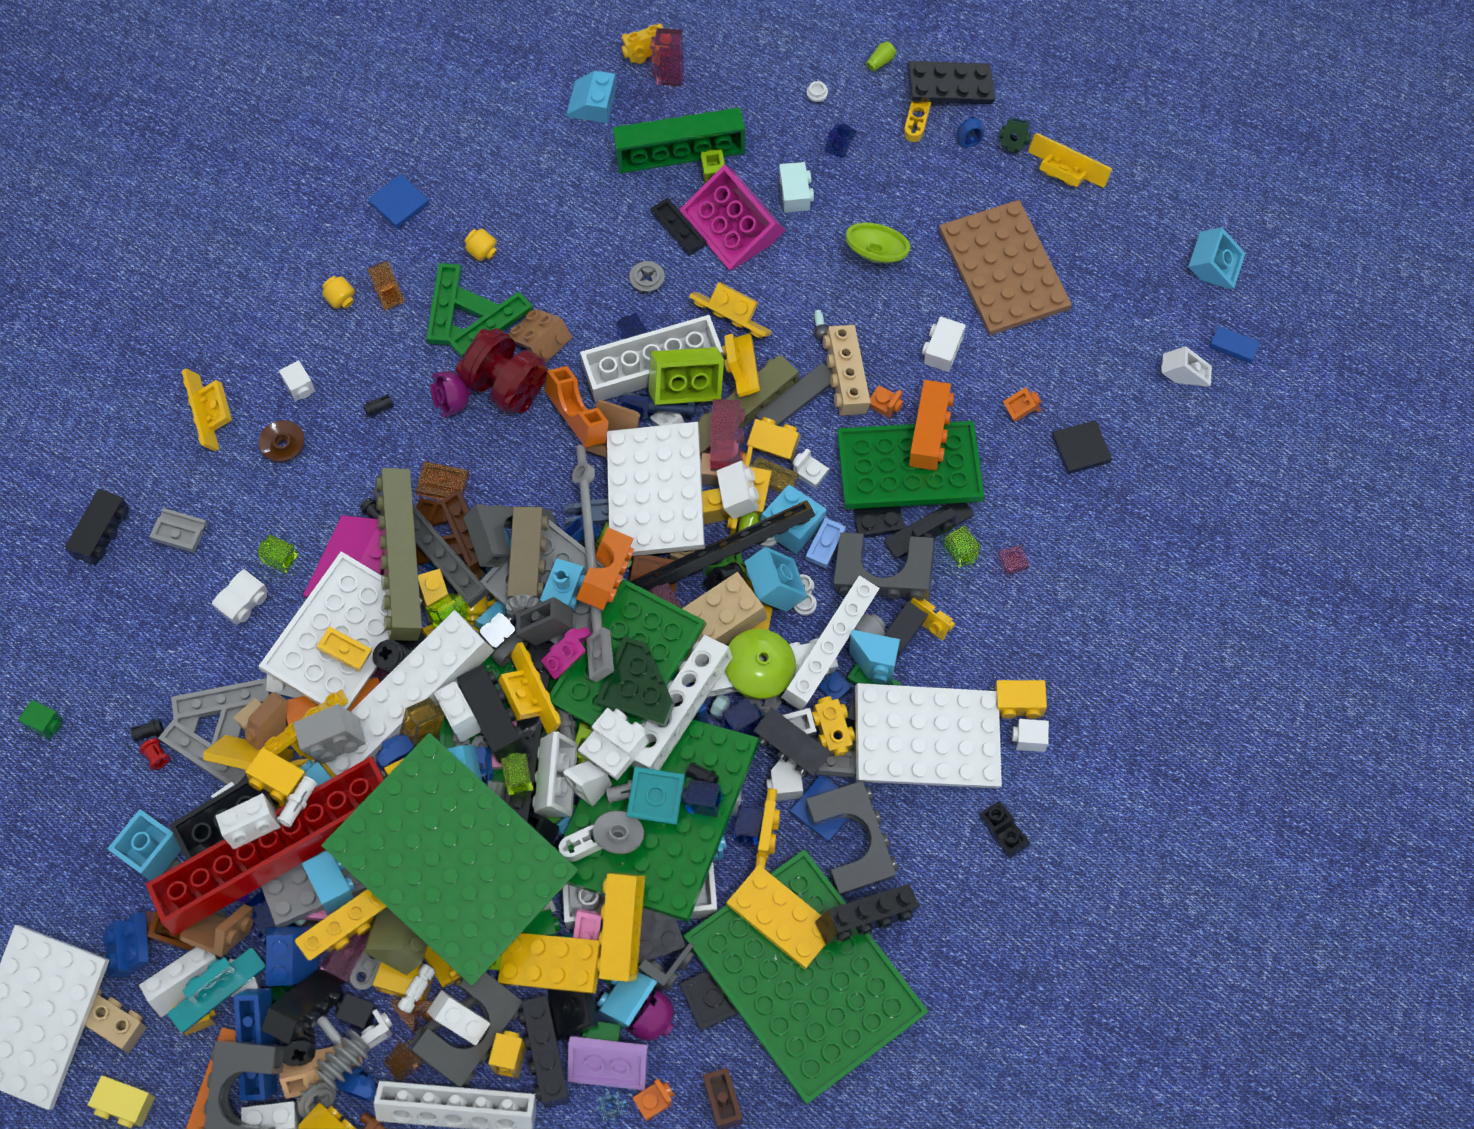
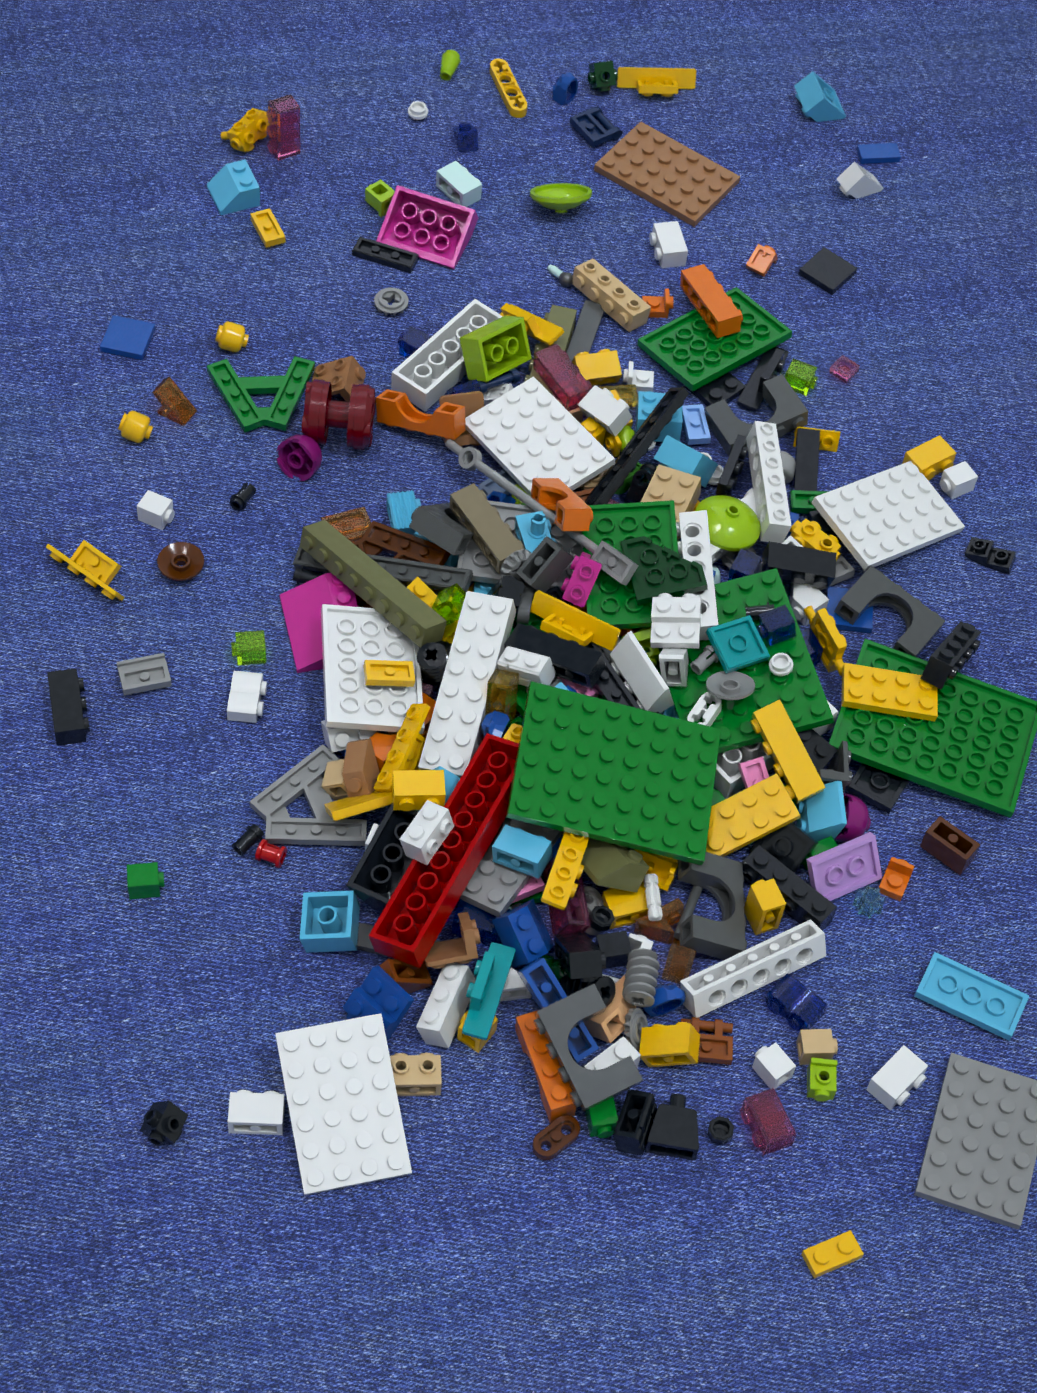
camera: 40 degrees left, 10 degrees down
light yellow brick [88,1075,155,1129] -> none
white pin [277,776,318,828] -> none
light grey brick [293,704,366,763] -> none
white brick [427,990,491,1046] -> none
clear neon green brick [501,753,534,795] -> none
green brick [613,108,745,174] -> none
yellow bracket [689,282,772,338] -> none
medium azure slope [849,630,900,684] -> none
black plate [907,61,995,104] -> none
none -> yellow plate [250,208,286,248]
none -> medium azure brick [386,490,421,536]
none -> dark blue plate [570,106,622,147]
none -> black tile [588,905,615,932]
none -> black plate [716,435,748,496]
none -> white plate [769,653,793,676]

